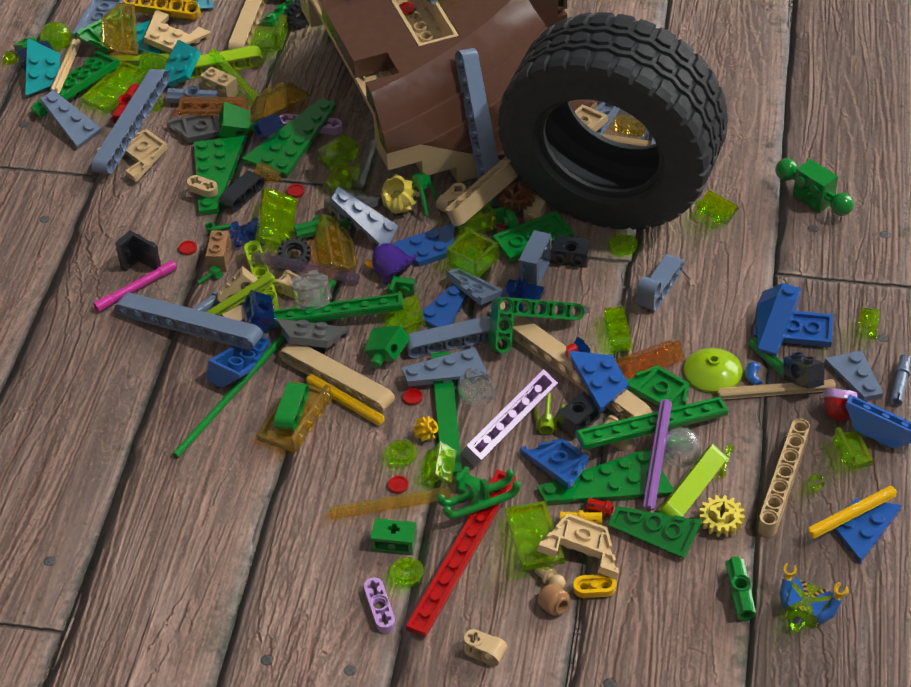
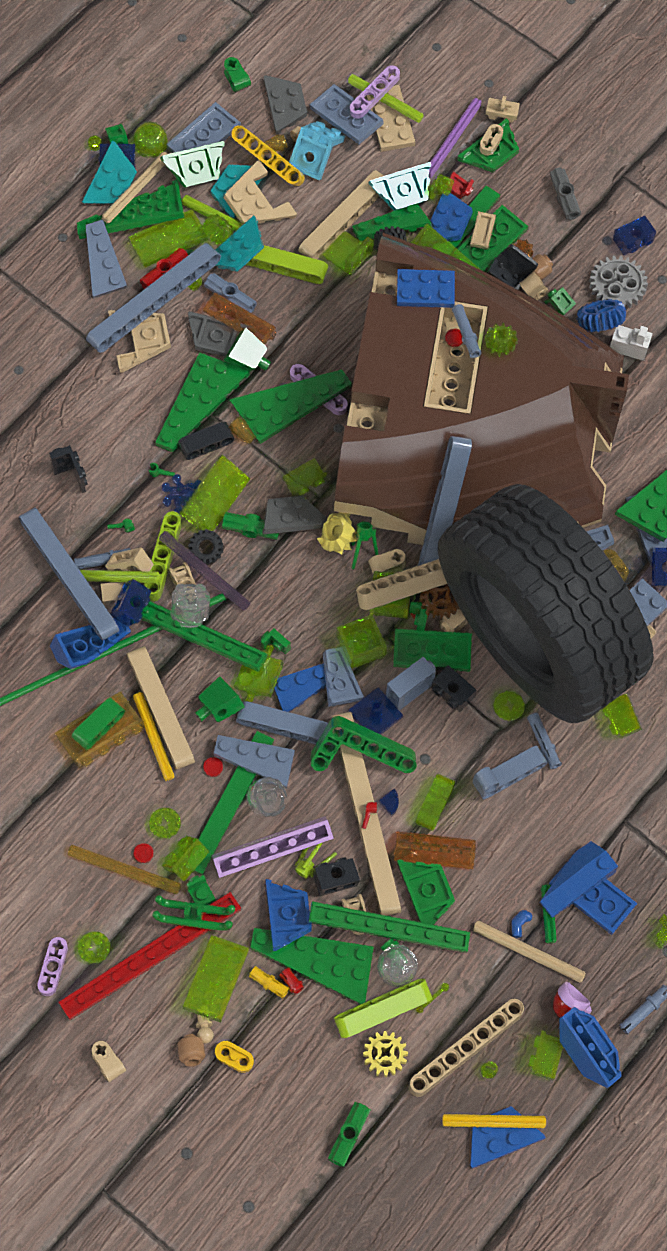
camera: 25 degrees right, 20 degrees up
dark pink piece [93,260,177,313] -> none
clear yellow wedge [101,3,138,56] -> none
red piece [179,240,197,255] -> none
tan beam [187,175,218,198] -> none
tan brick [200,67,239,102] -> none
medium nougat brick [206,231,232,272] -> none
clear neon green piece [209,48,266,108] -> none
clear yellow wedge [250,82,309,121] -> none
clear blue brick [252,113,283,138] -> none
dark grey wing [276,319,349,348] -> none
red piece [287,184,305,198] -> none
clear yellow wedge [314,213,357,270] -> none
clear neon green brick [318,133,359,172] -> none
sand blue wing [329,187,398,245] -> none
dark purple hair [364,243,417,285] -> none
green brick [370,518,417,555] -> none
blue wing [390,224,455,267] -> none
yellow gear [413,416,438,442] -> none
tan wing [537,513,619,579] -> none
blue wing [568,351,629,413] -> none
green wing [608,506,702,559] -> none
medium lavender axle [643,399,672,511] -> none
lime dish [684,348,743,394] -> none
torso [779,563,849,632] -> none
black brick [783,352,824,389] -> none
sand blue wing [824,351,883,401] -> none
none -> sand blue pin [527,713,562,769]

